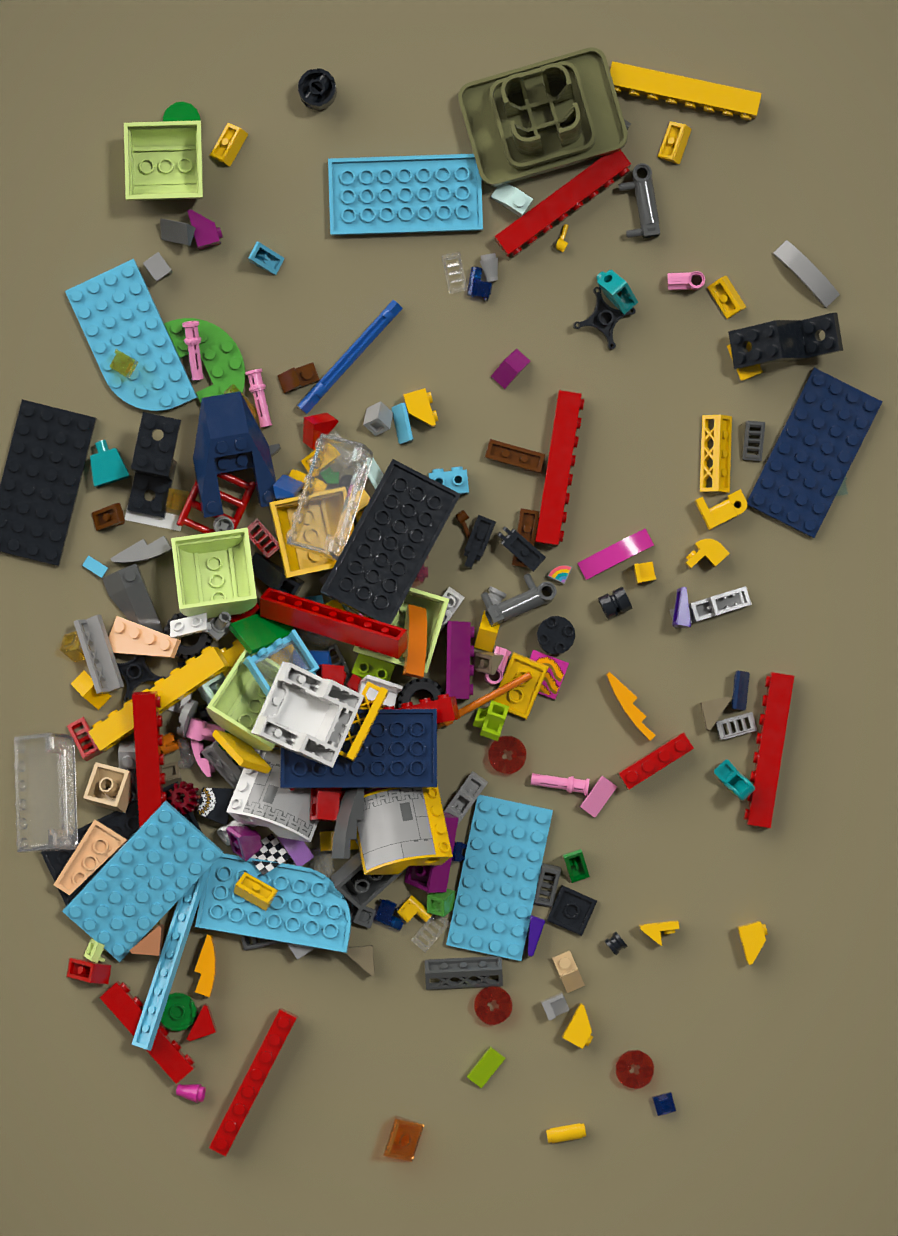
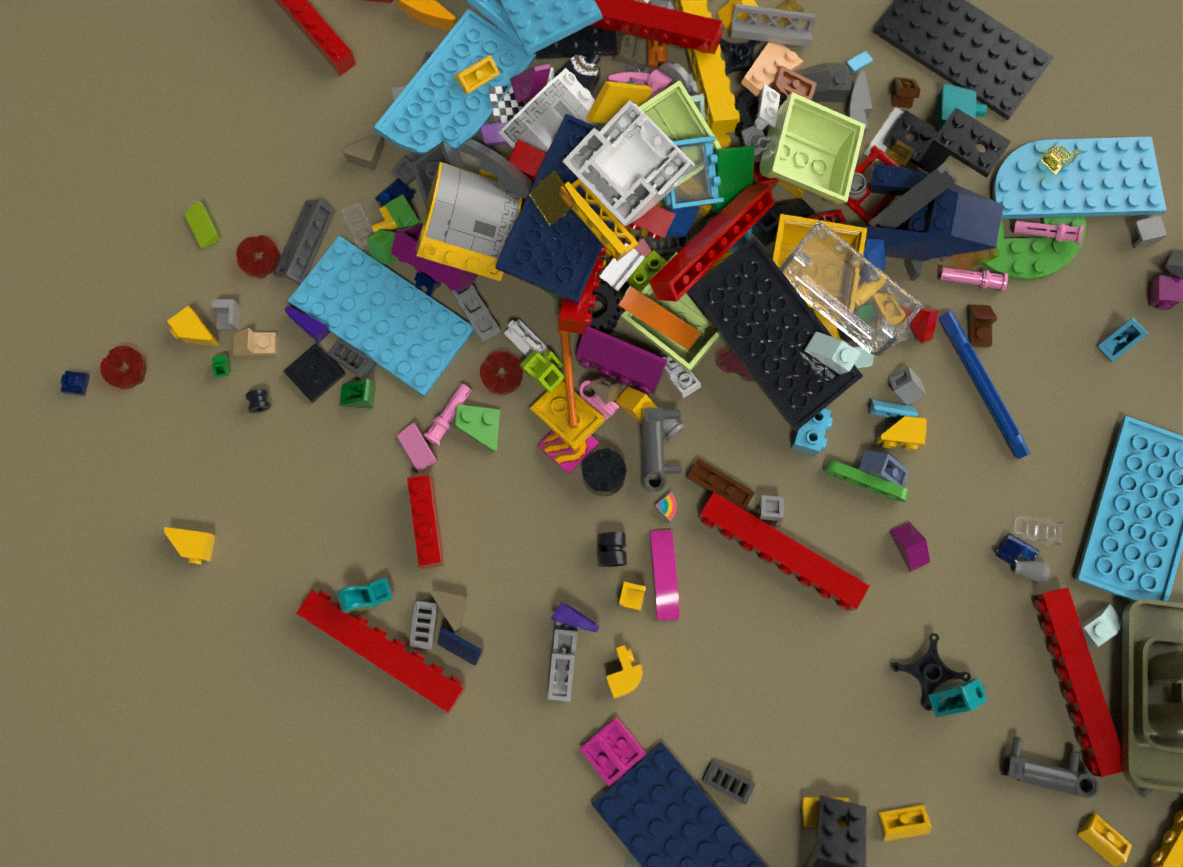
camera: 110 degrees right, 10 degrees down
dark red gear [167,781,201,814] -> none
clear orange slope [383,1115,424,1161] -> none
reddish brown hand [456,510,470,538] -> none
black hinge [464,515,496,569] -> none
reddish brown plate [485,439,545,473] -> none
black hinge [497,526,546,572] -> none
yellow piece [546,1123,586,1144] -> none
yellow hand [556,224,569,252] -> none
light orange slope [606,672,656,741] -> none
yellow slope [639,920,679,946] -> none
bright pink piece [668,271,705,290] -> none
yellow piece [694,489,747,530] -> none
yellow fence [700,415,732,493] -> none
none -> green piece [211,354,231,378]
none -> bright green panel [385,194,419,229]
none -> bright green wing [454,404,500,452]
none -> white hinge [504,319,548,357]
none -> clear yellow piece [529,171,576,226]
none -> dark pink slope [580,717,646,786]
none -> light grey panel [758,495,784,527]
none -> wing [772,66,817,102]
none -> light aqua slope [804,331,861,375]
none -> bright green beam [824,460,909,502]
none -> sand blue slope [859,450,909,487]
none -> dark grey fence [869,163,957,229]

